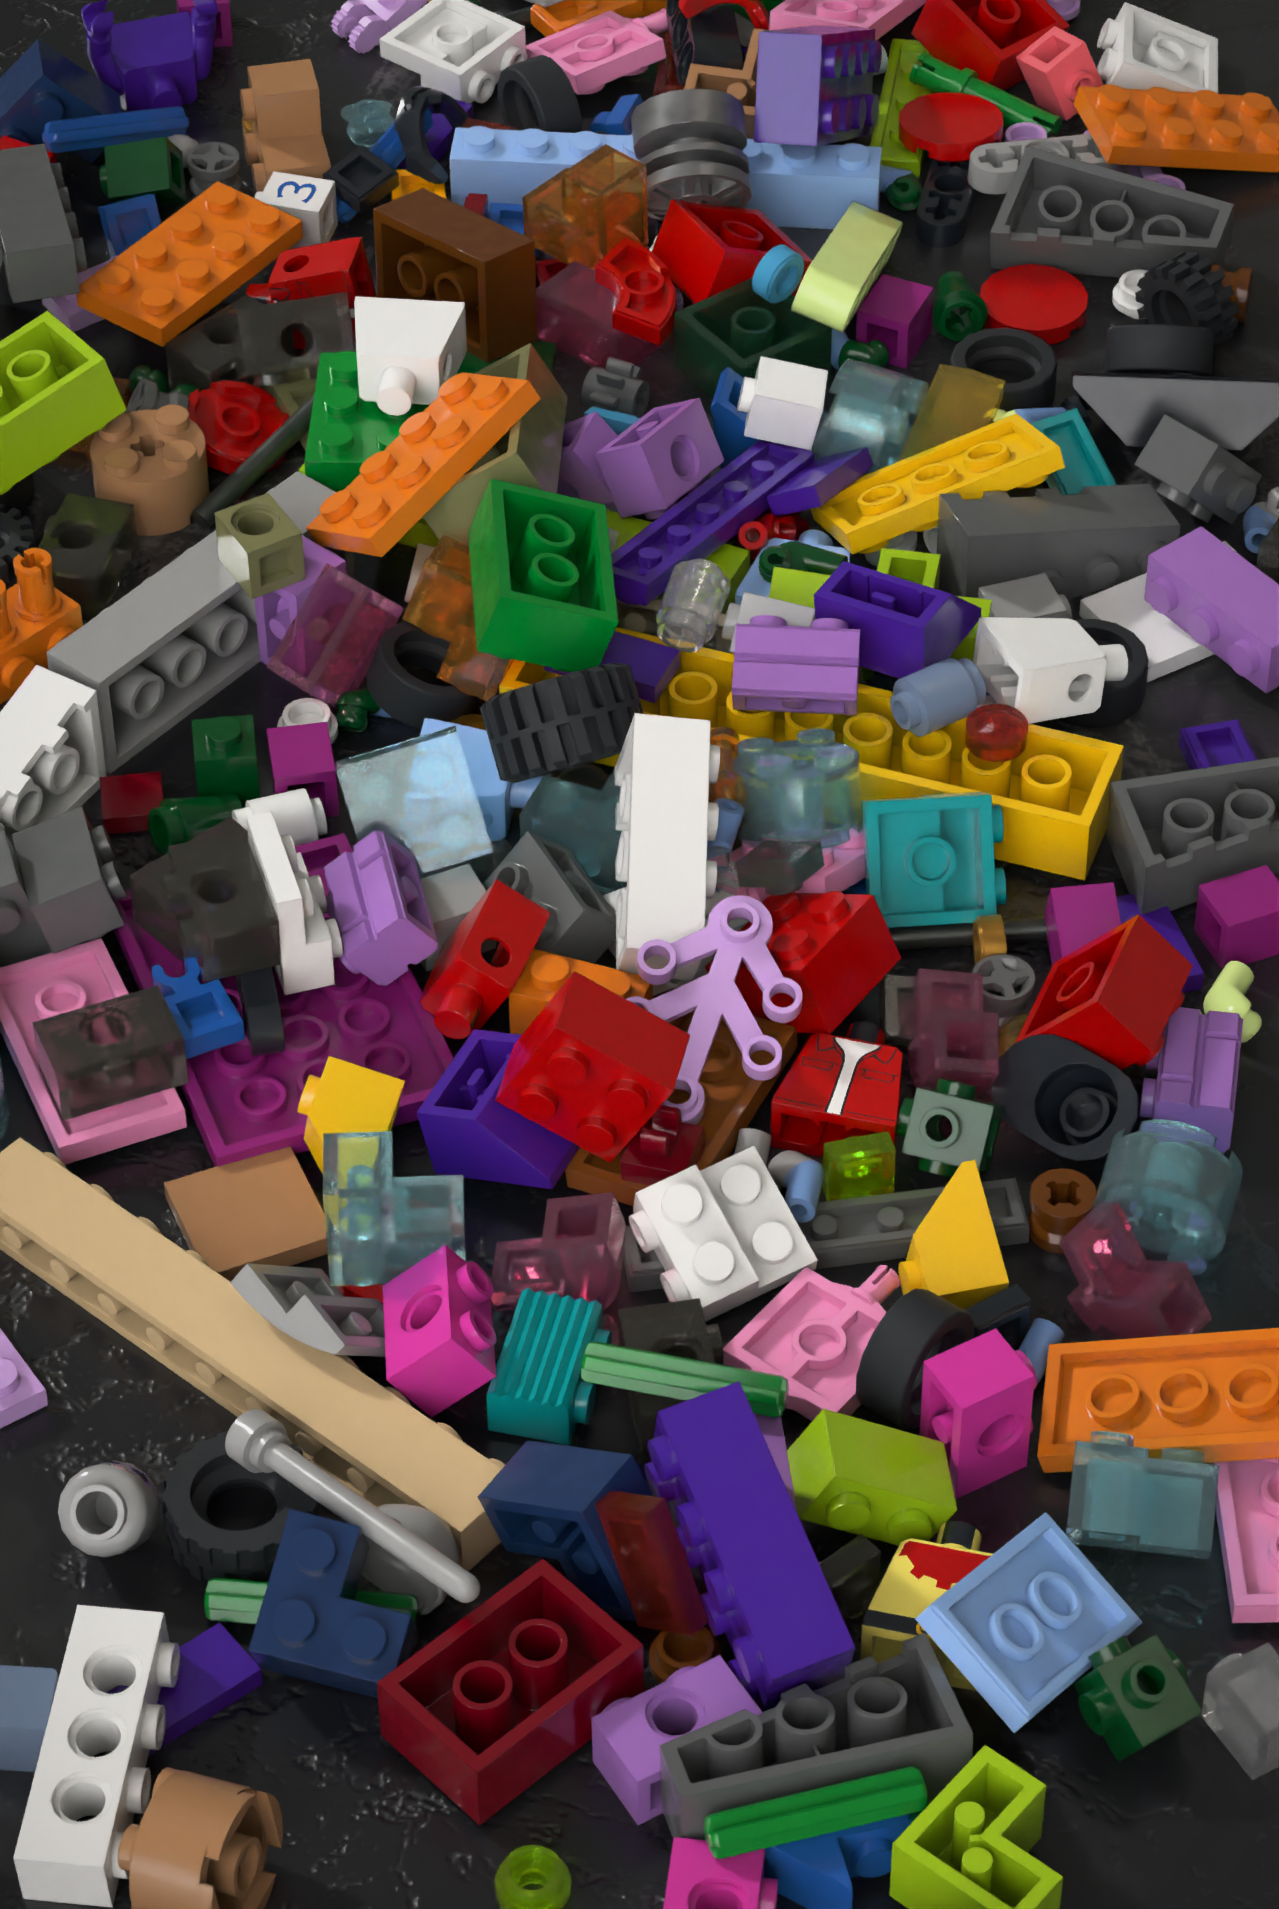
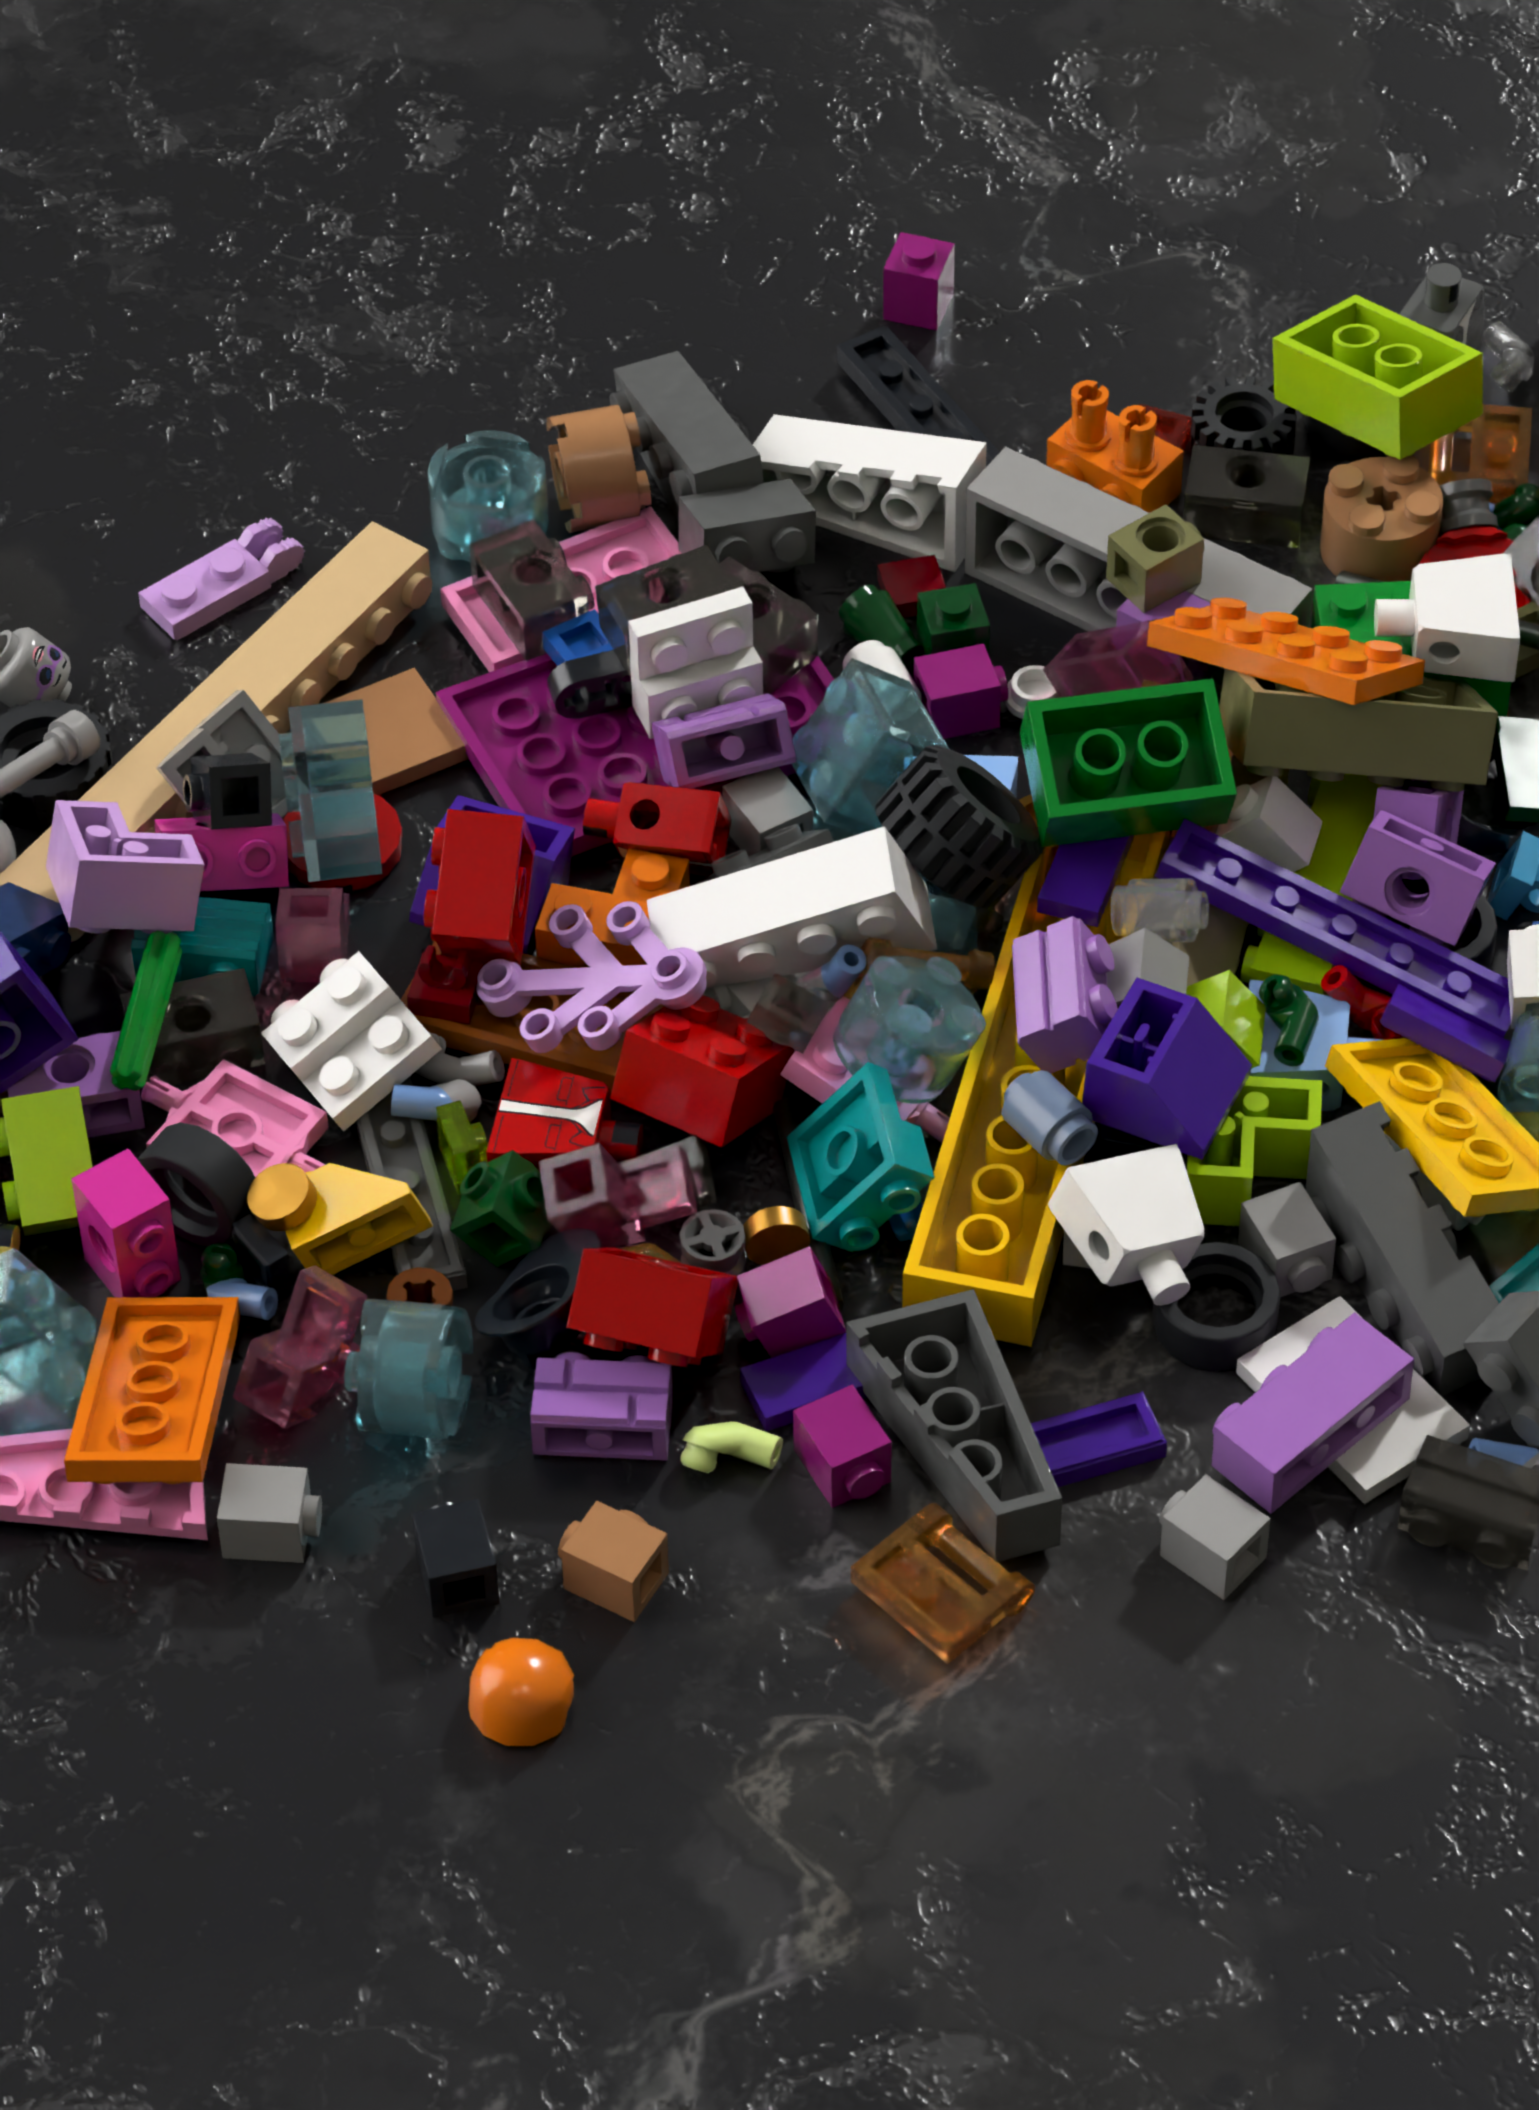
camera: 85 degrees right, 5 degrees up
yellow slope [297,1056,405,1220] -> none
clear red tile [965,704,1028,762] -> none
none -> lavender brick [46,800,205,934]
none -> black brick [183,753,272,829]
none -> tile [247,1163,317,1231]

